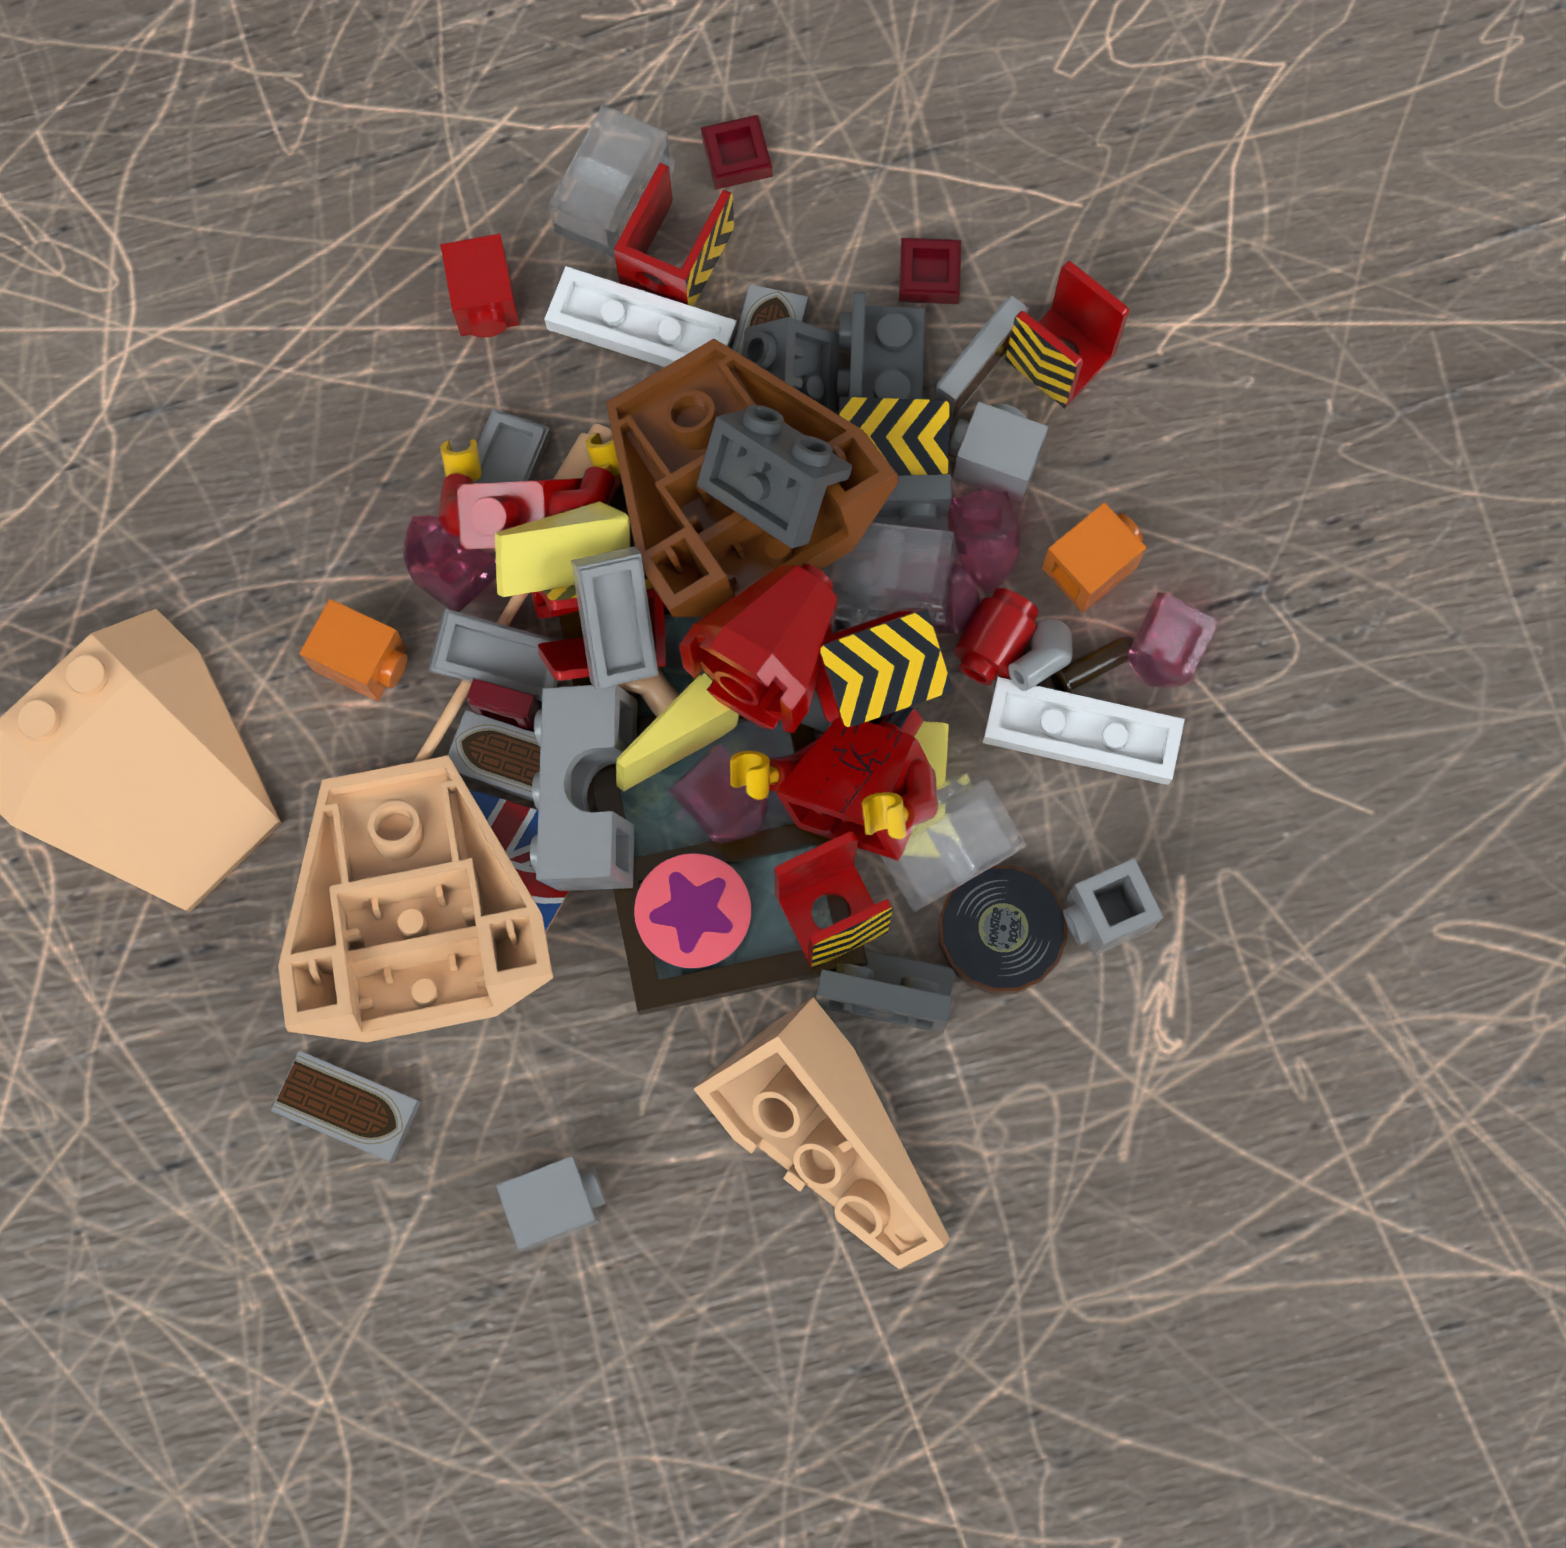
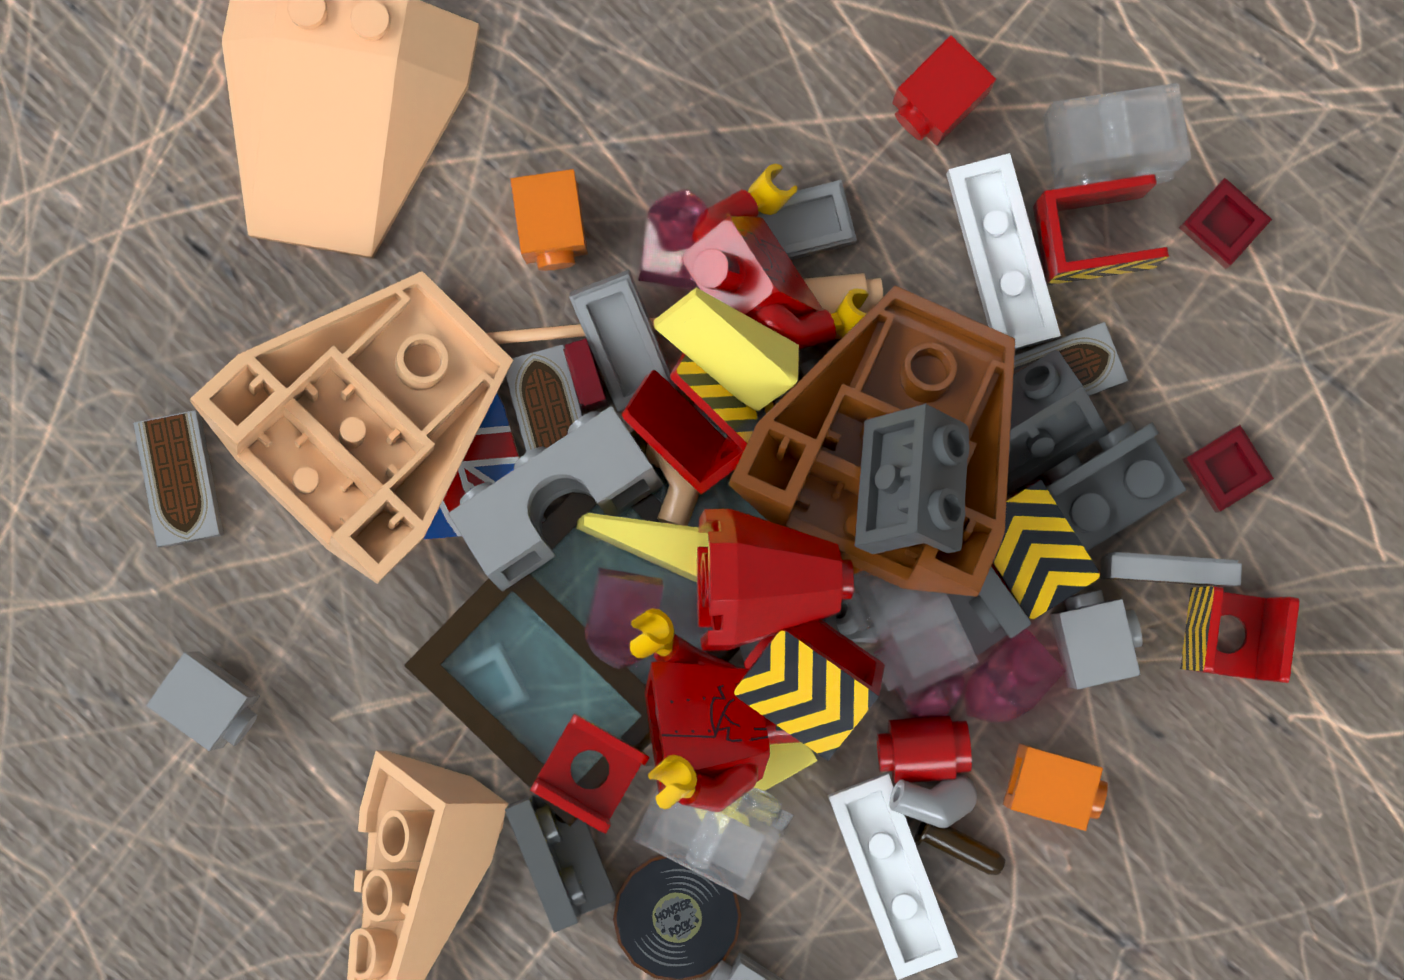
camera: 60 degrees right, 10 degrees up
light grey tile [571,546,658,690] -> none
coral sticker [634,853,751,968] -> none
clear pink plate [1128,592,1219,688] -> none

